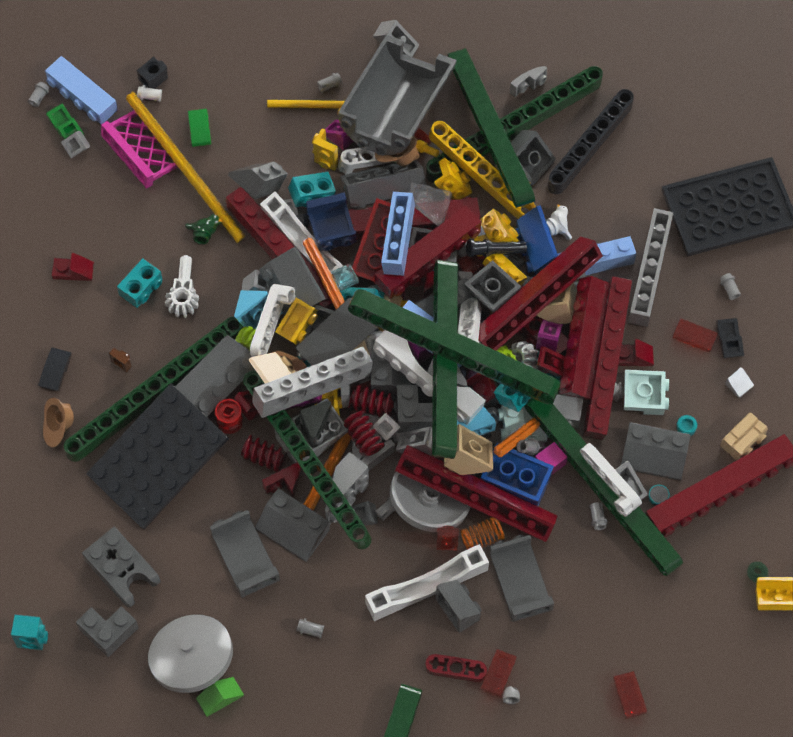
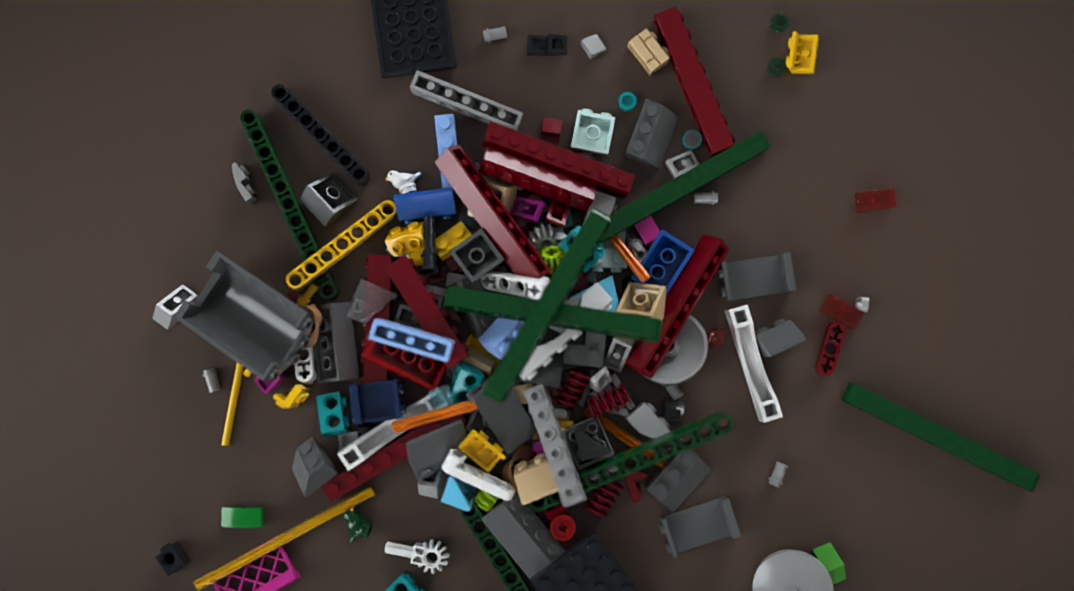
camera: 85 degrees left, 20 degrees up
white pin [137,85,162,102] -> none
yellow bracket [434,158,472,200] -> none
dark green beam [447,48,535,208] -> none
orange piece [460,517,504,550] -> none
white beam [580,443,642,517] -> none
clear red tile [673,318,718,352] -> none

